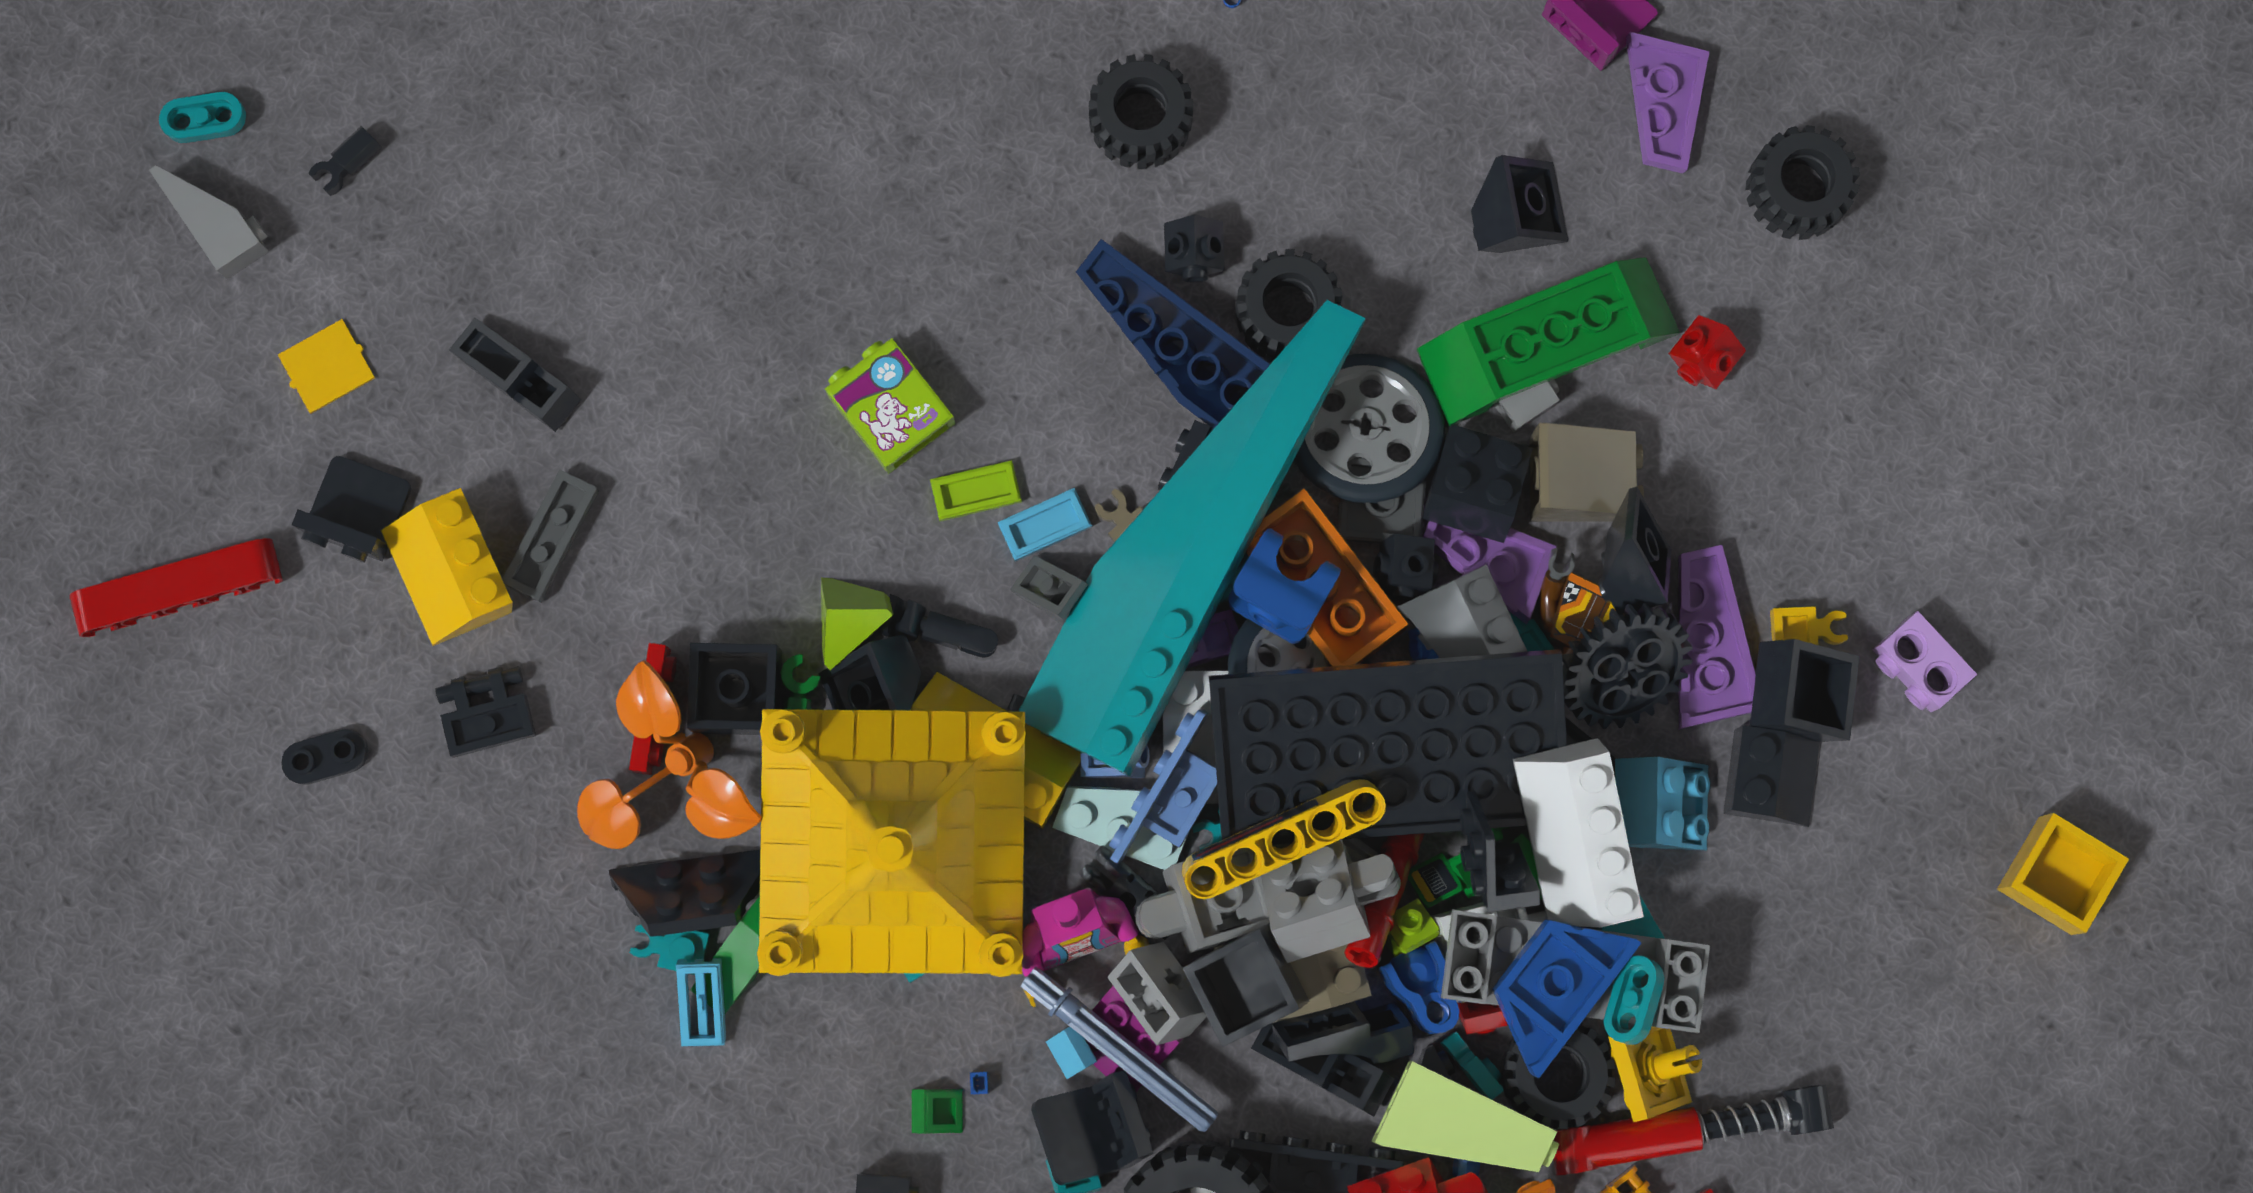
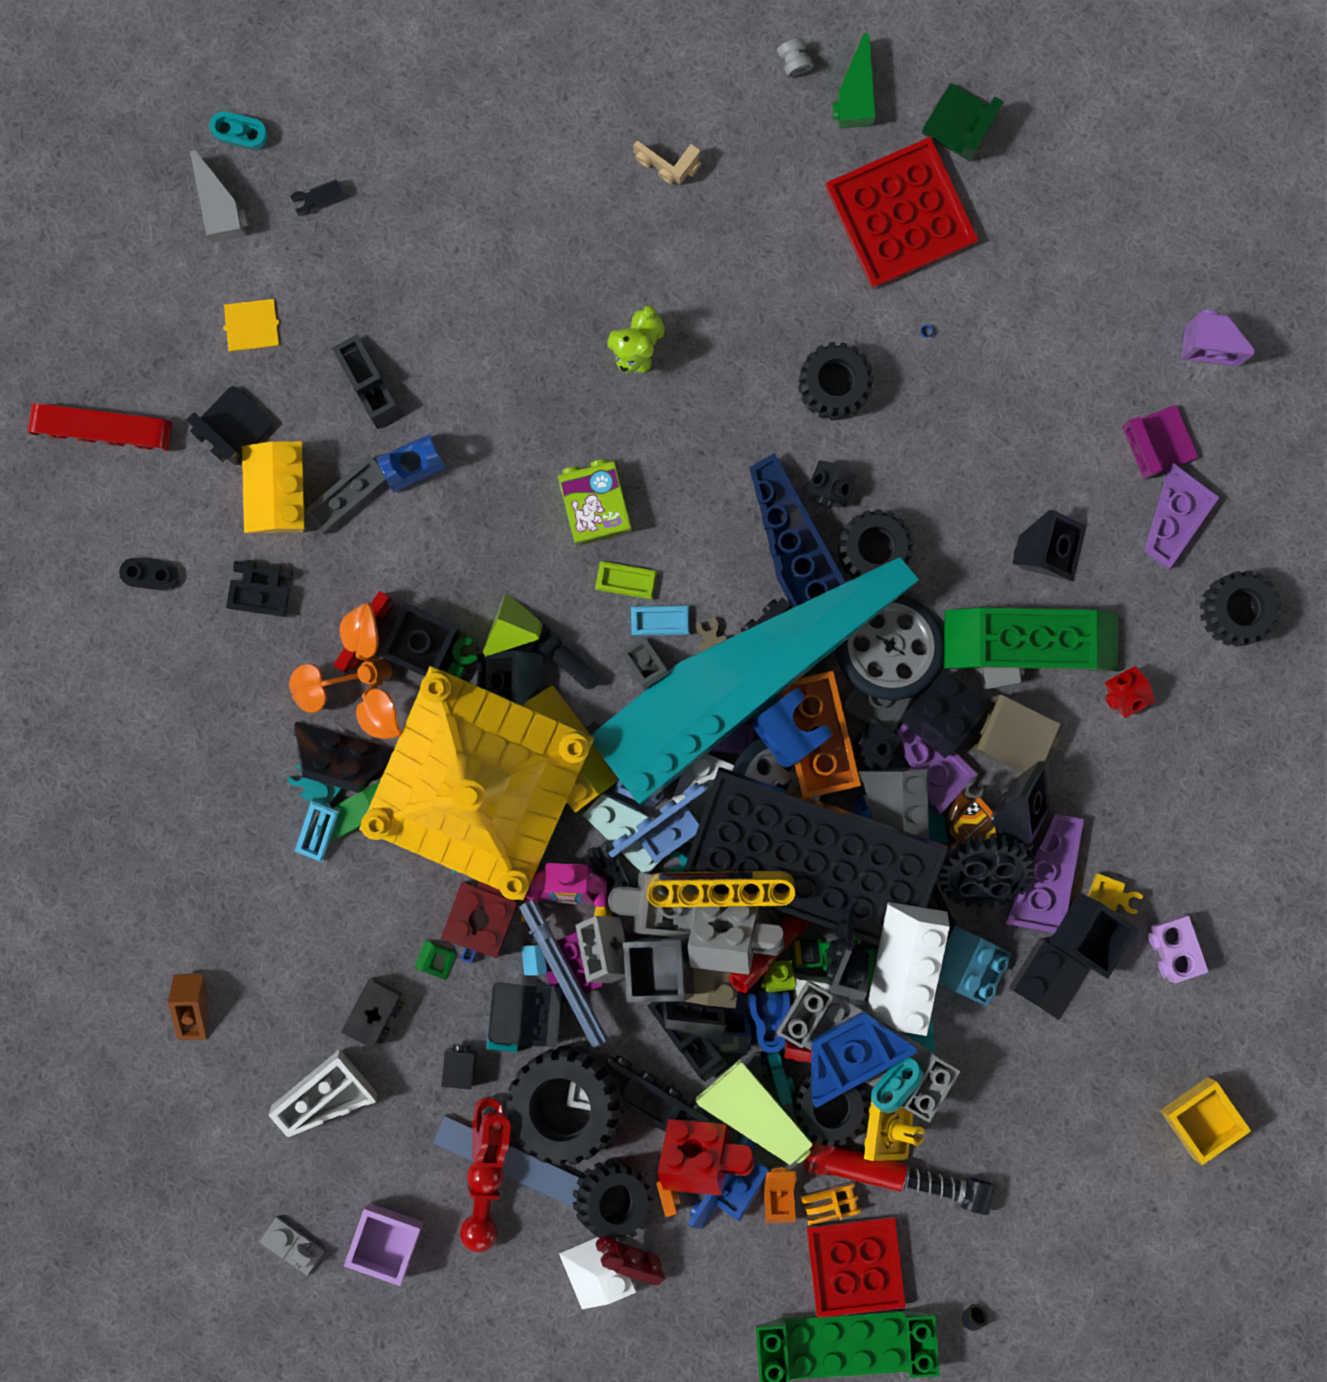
camera: 25 degrees right, 5 degrees up
none -> blue piece [377,434,446,493]
none -> dark red brick [441,881,519,959]
none -> lime animal [607,305,665,373]

